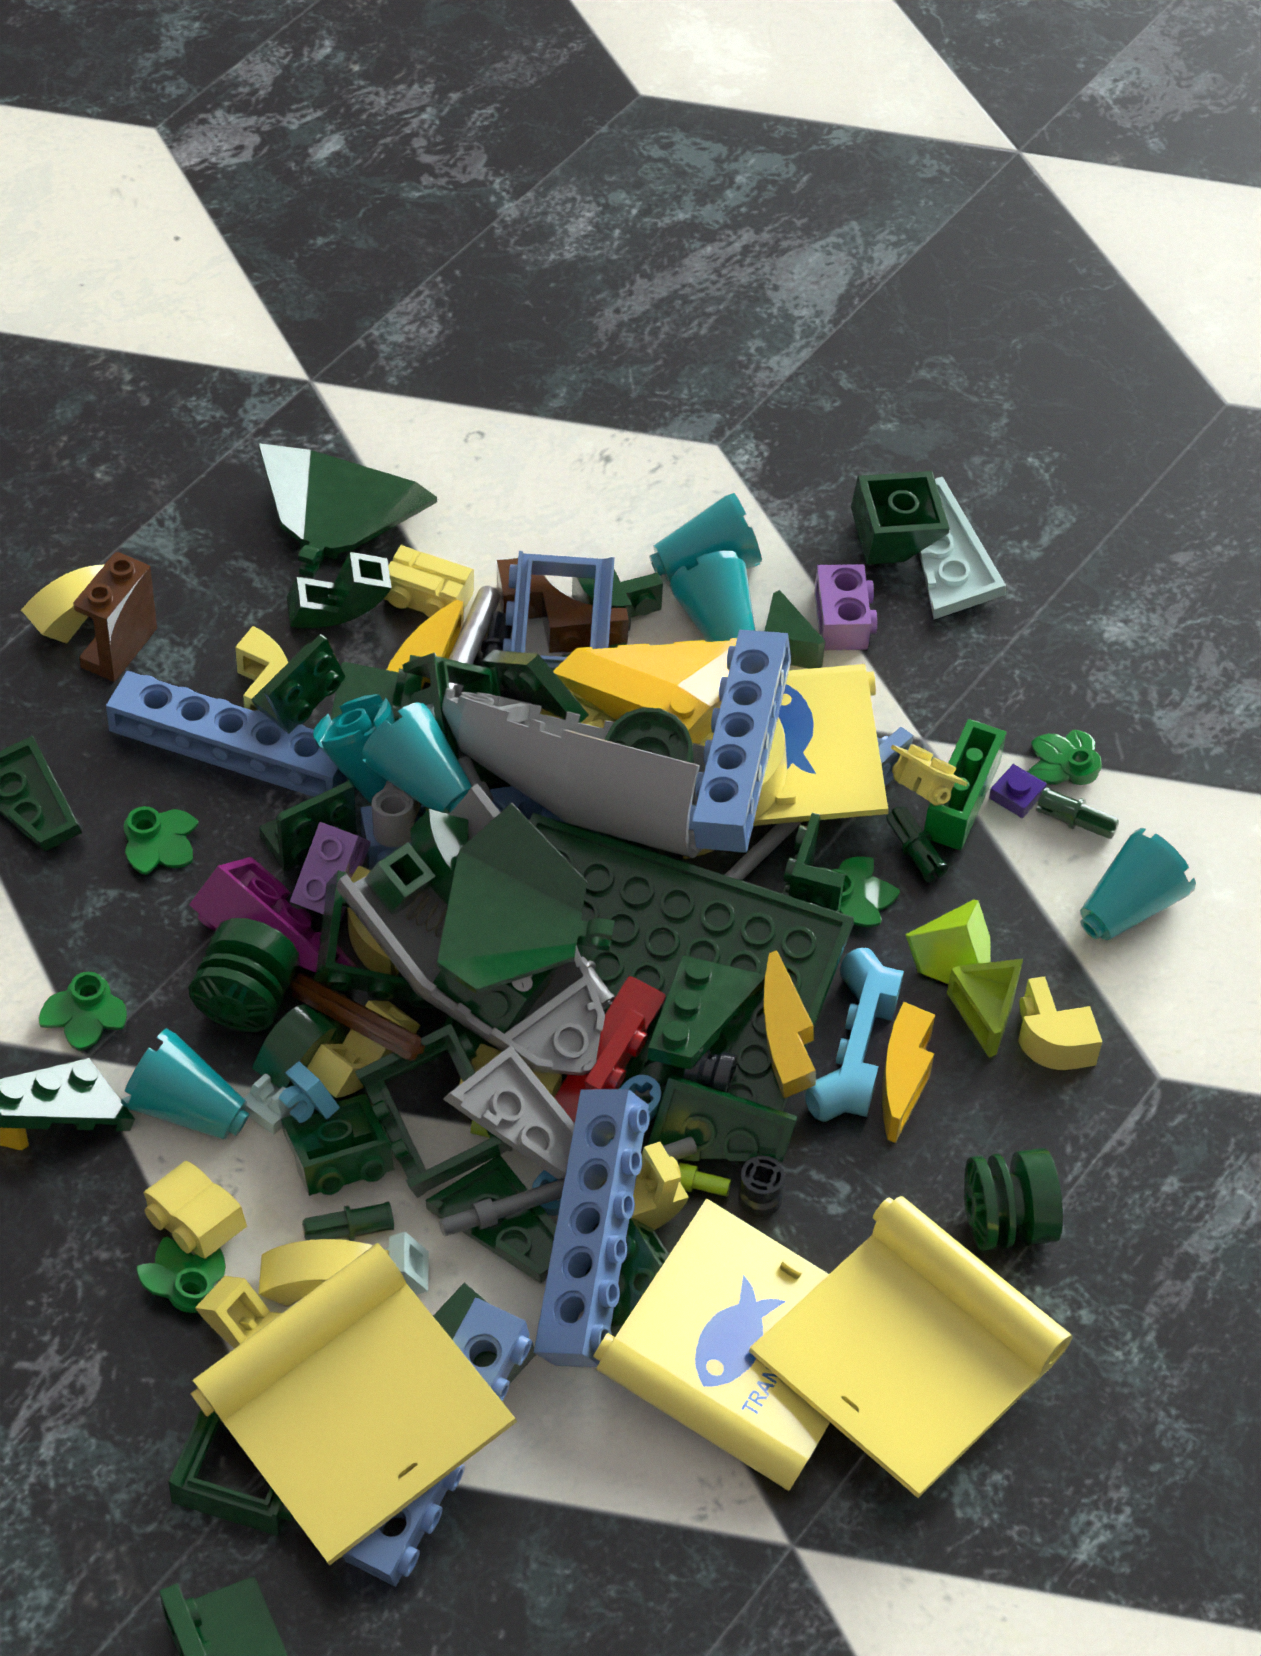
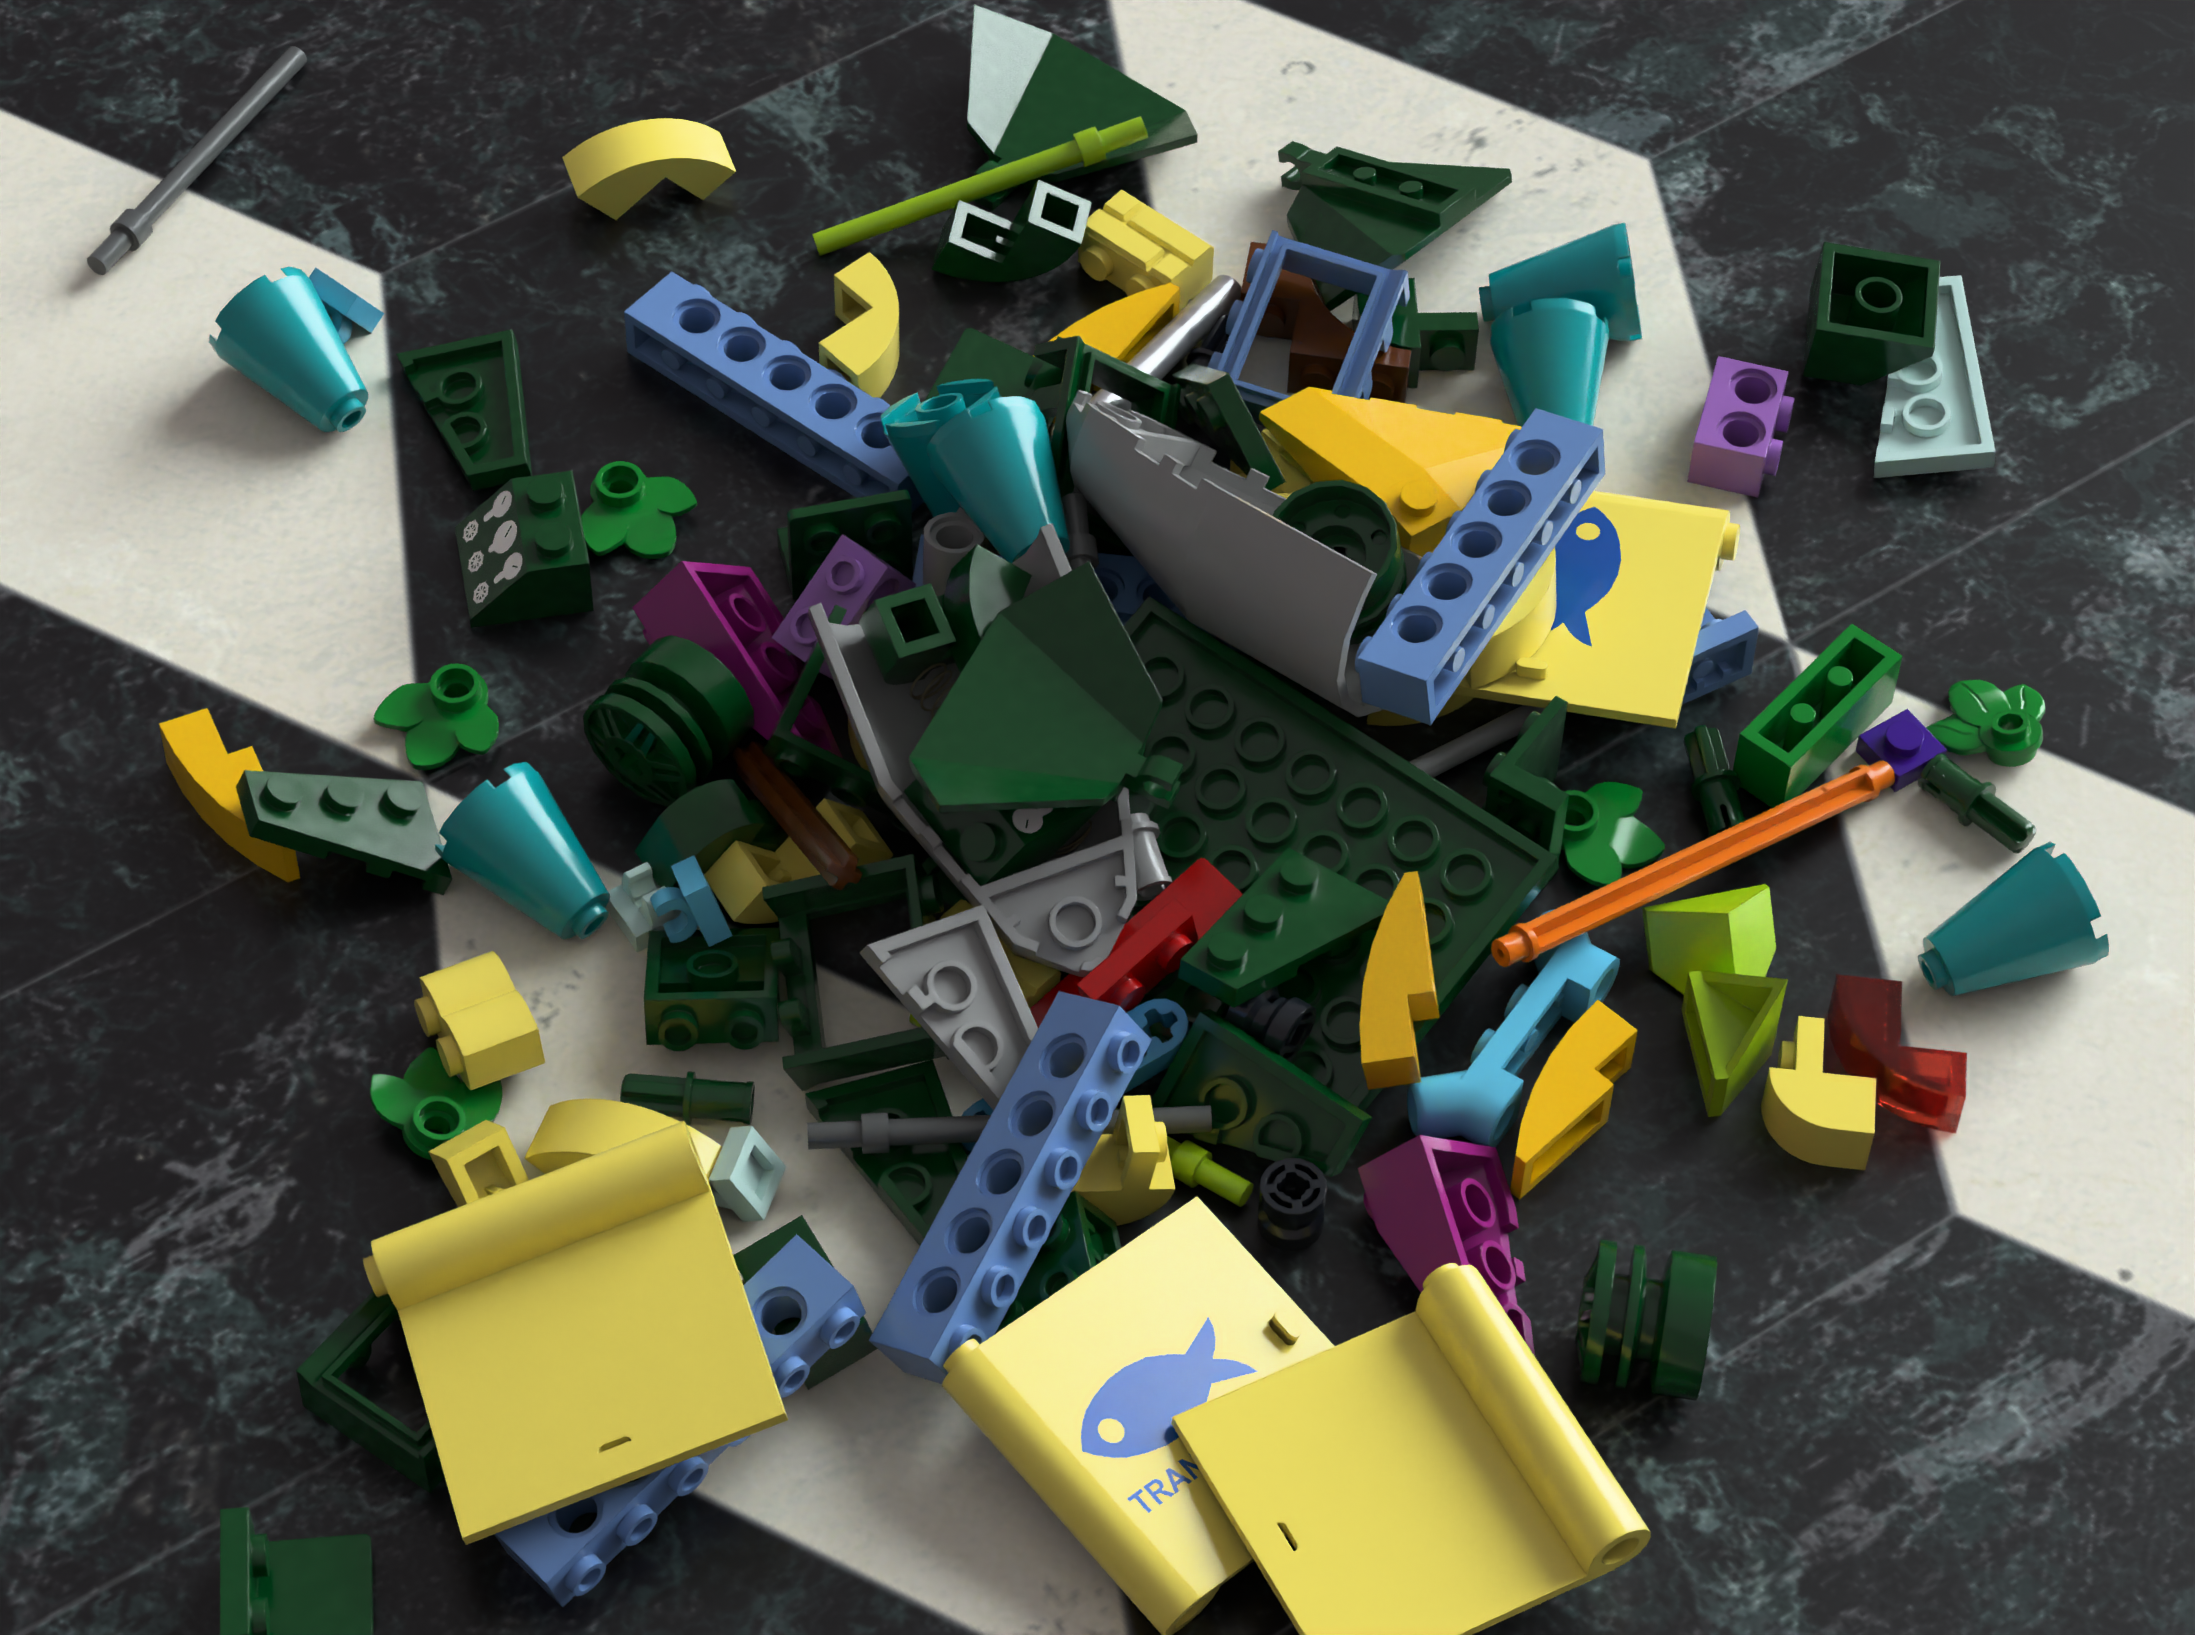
camera: 20 degrees right, 0 degrees up
reddish brown panel [73,552,157,682] -> none
dark green bracket [251,634,346,734] -> none
dark green slope [764,590,826,669] -> none
light yellow hinge [891,744,968,805] -> none
none -> dark green slope [455,471,594,628]
none -> lime bar [812,116,1148,256]
none -> dark green panel [1278,141,1512,311]
none -> magenta wedge [1358,1135,1535,1356]
none -> orange piece [1491,760,1895,967]
none -> clear red brick [1828,974,1967,1133]

